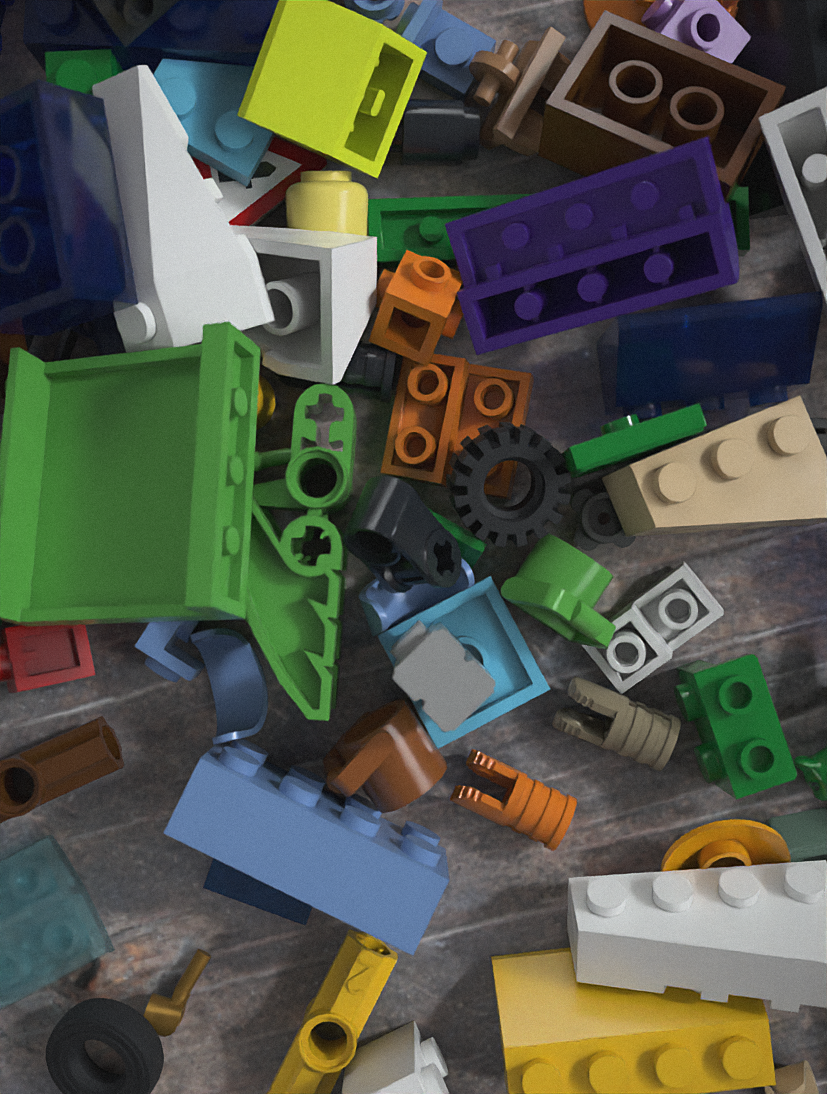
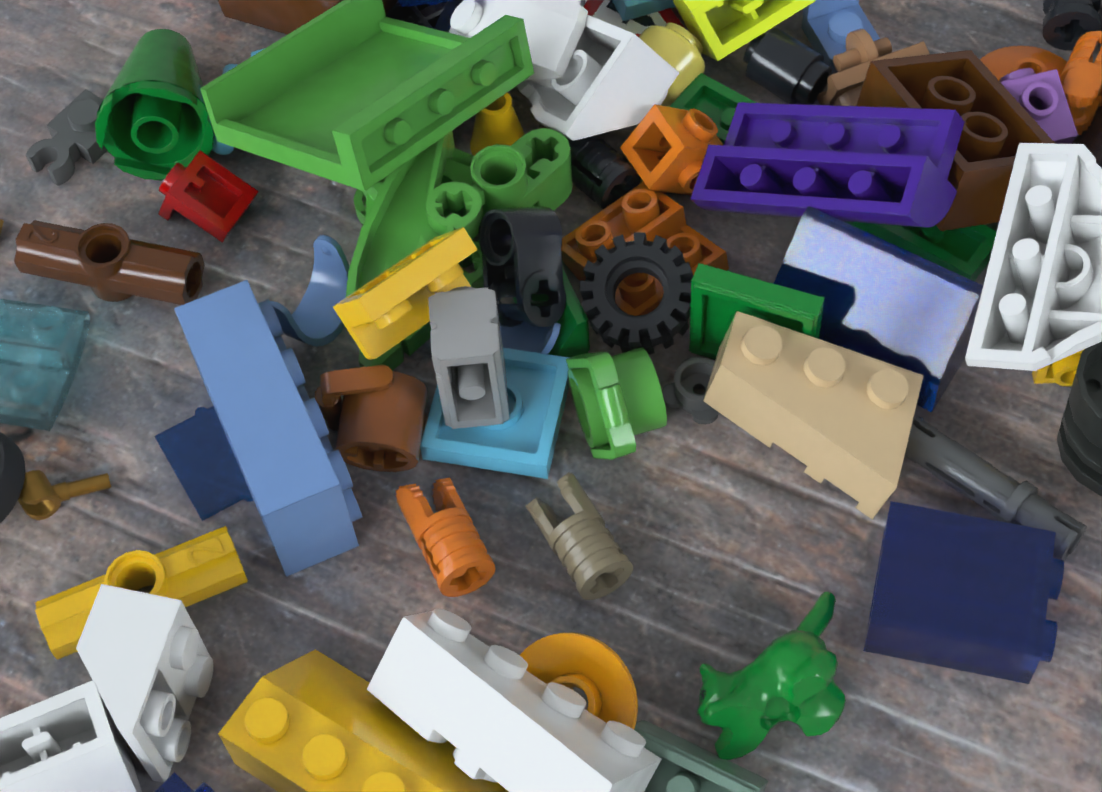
camera: 50 degrees right, 30 degrees down
medium blue bracket [134,620,205,682] -> none
white slope [582,561,724,694] -> none
green bracket [674,653,797,799] -> none
none -> yellow bracket [333,227,478,360]

